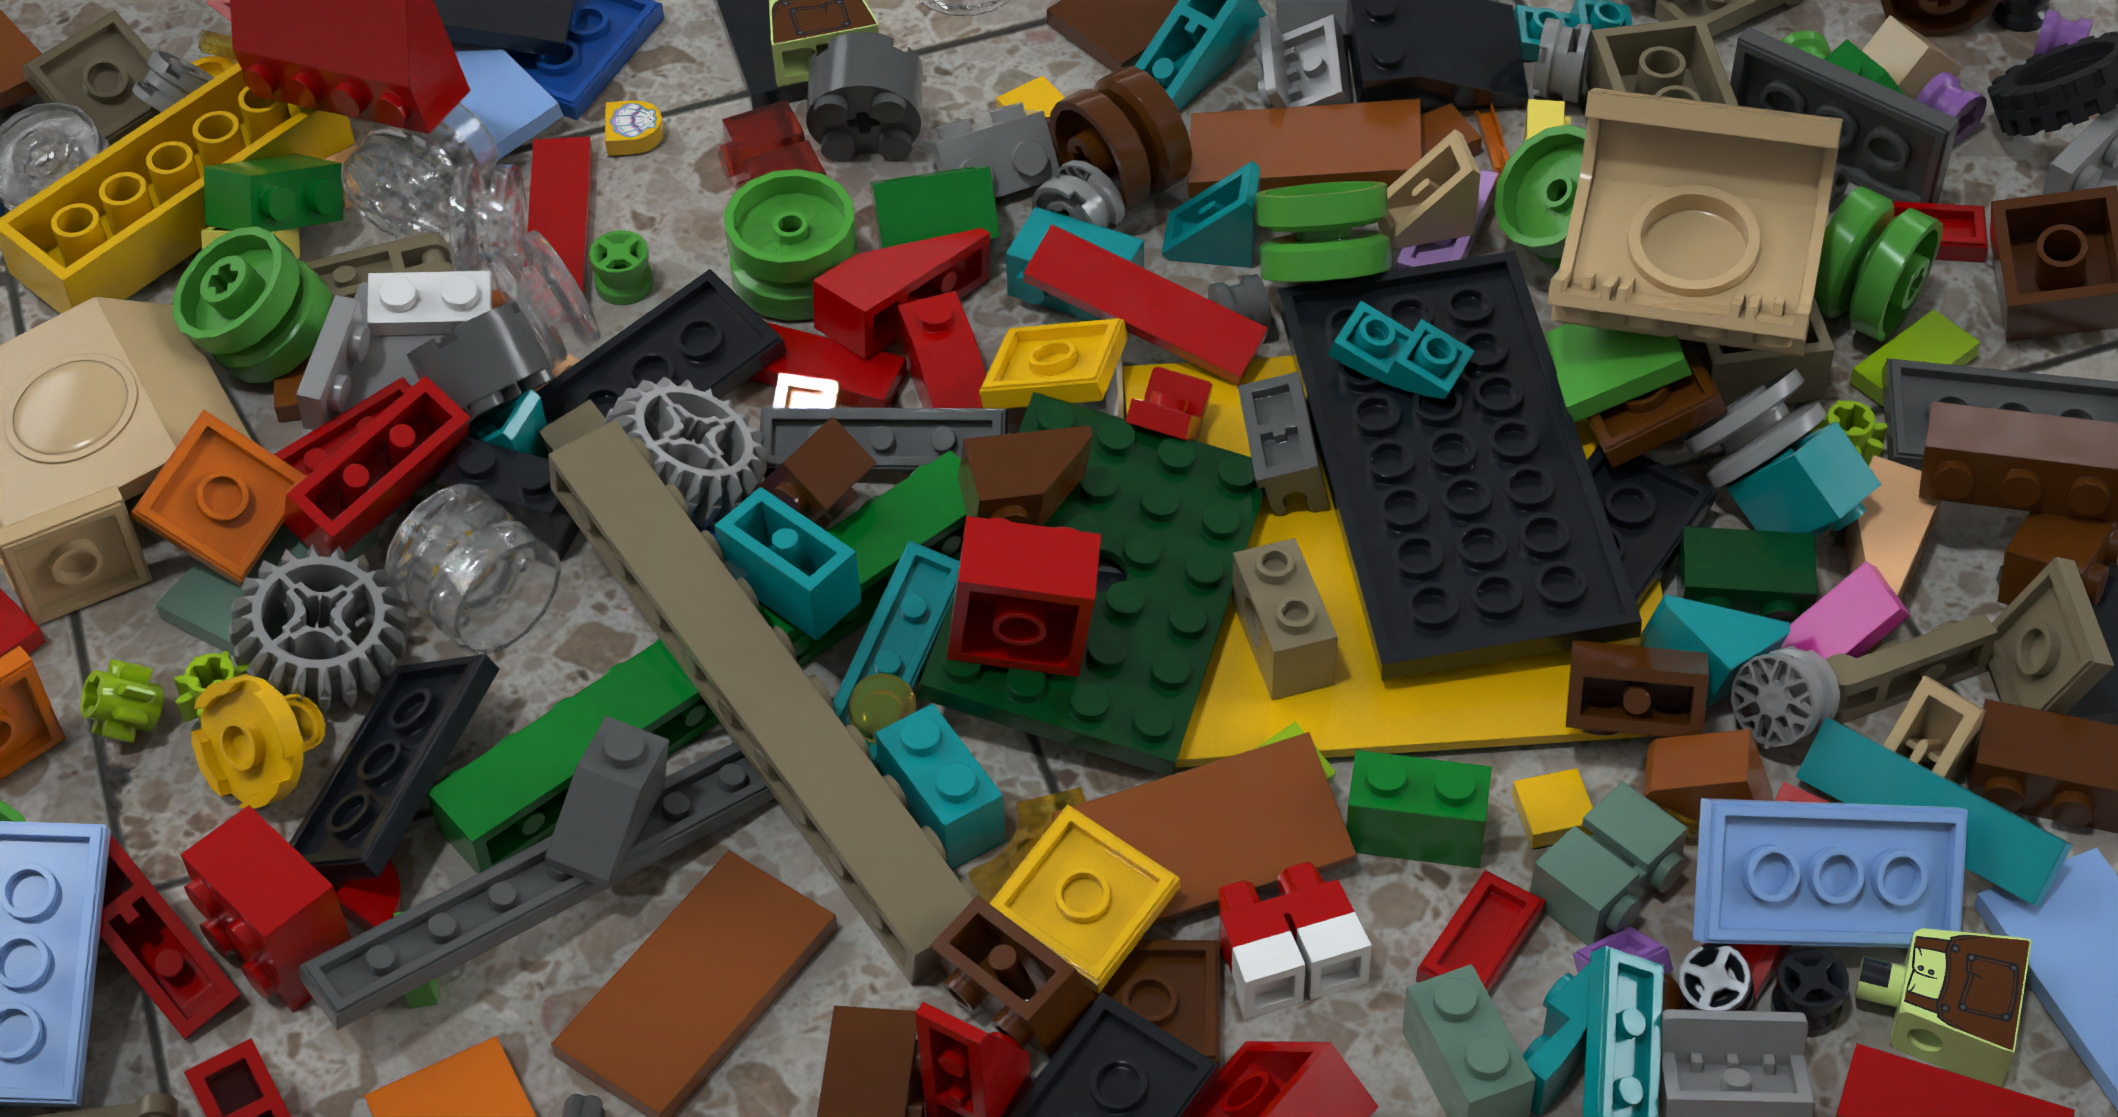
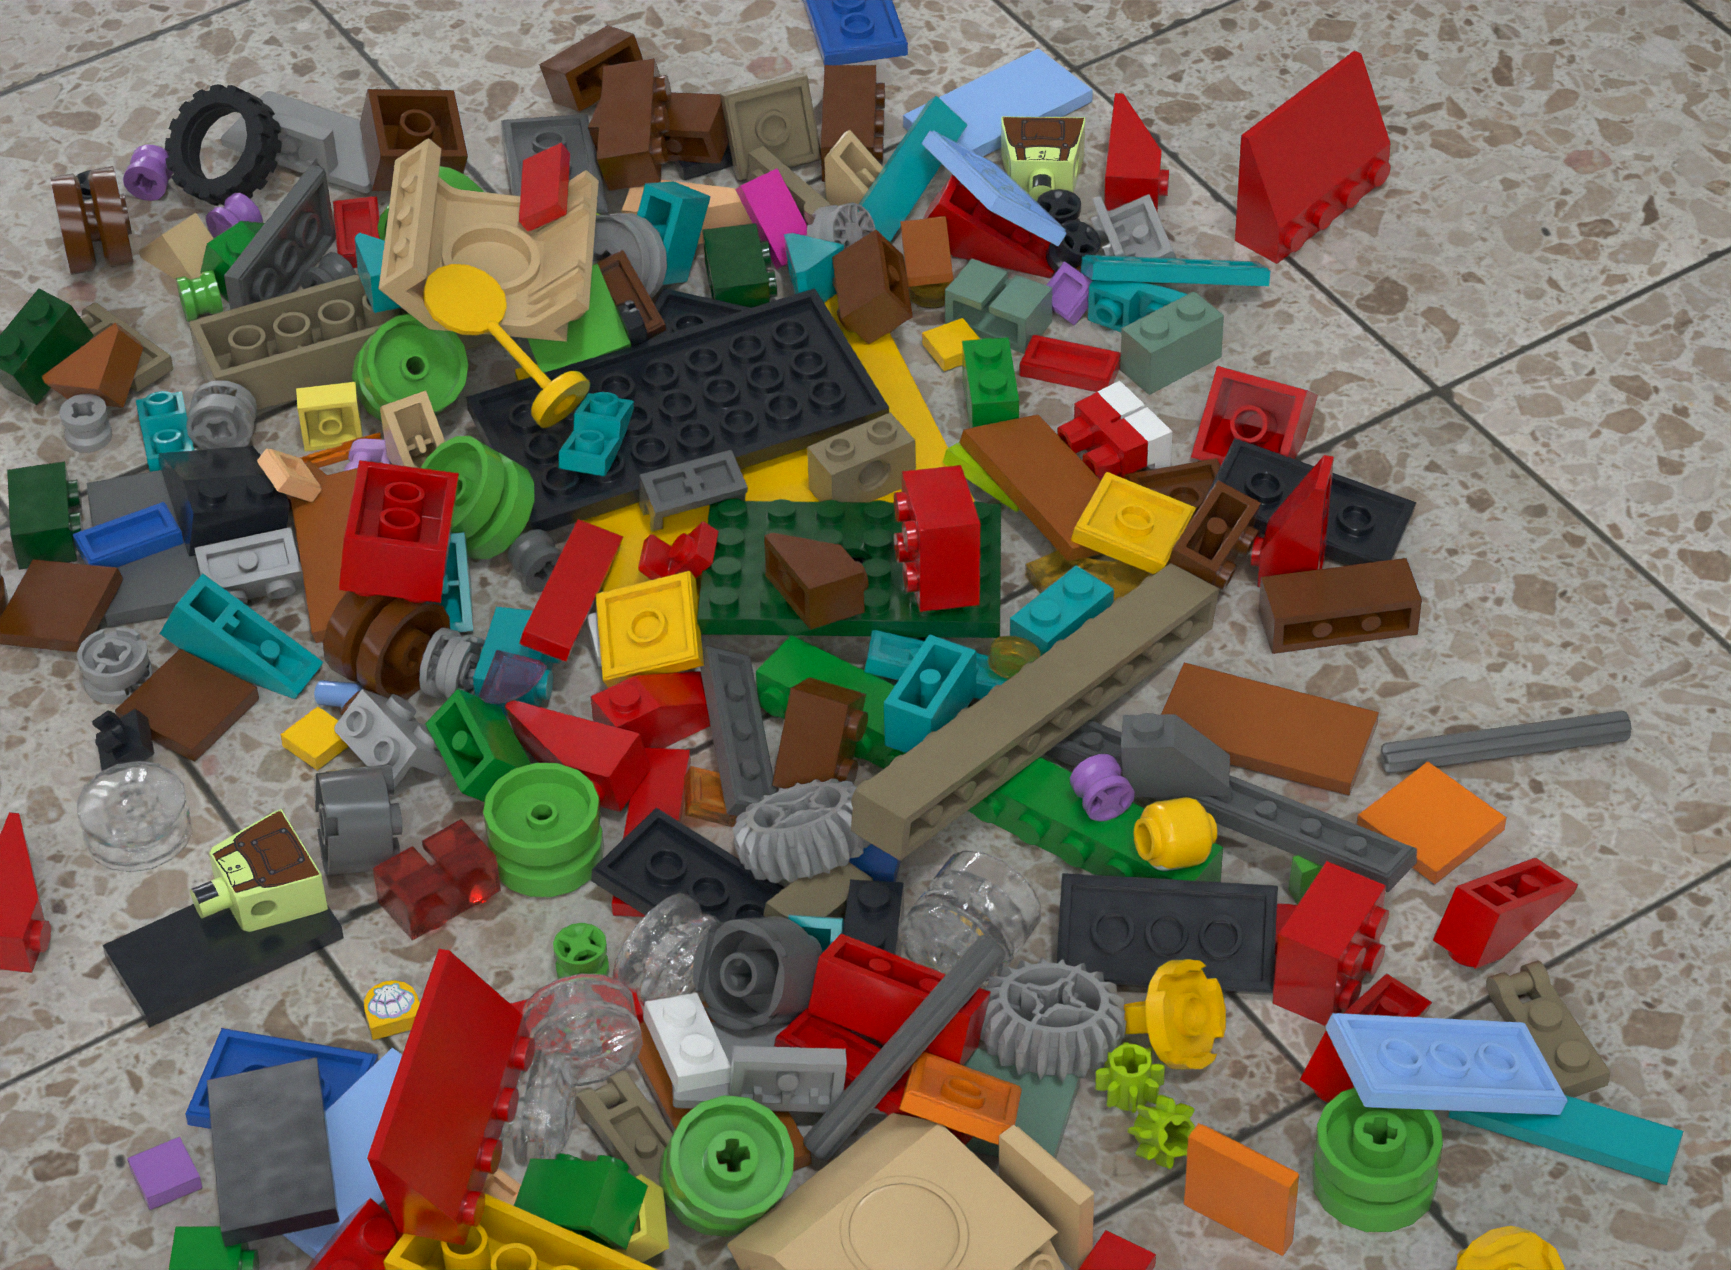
camera: 105 degrees left, 5 degrees down
none -> light nougat tile [257,448,322,502]
none -> red brick [339,460,459,603]
none -> yellow piece [422,264,590,428]
none -> clear purple tile [479,650,547,704]
none -> red tile [519,142,570,232]
none -> black tile [615,299,649,345]
none -> dark grey axle [803,935,1006,1161]
none -> medium lavender wheel [1070,754,1135,821]
none -> yellow head [1134,797,1217,871]

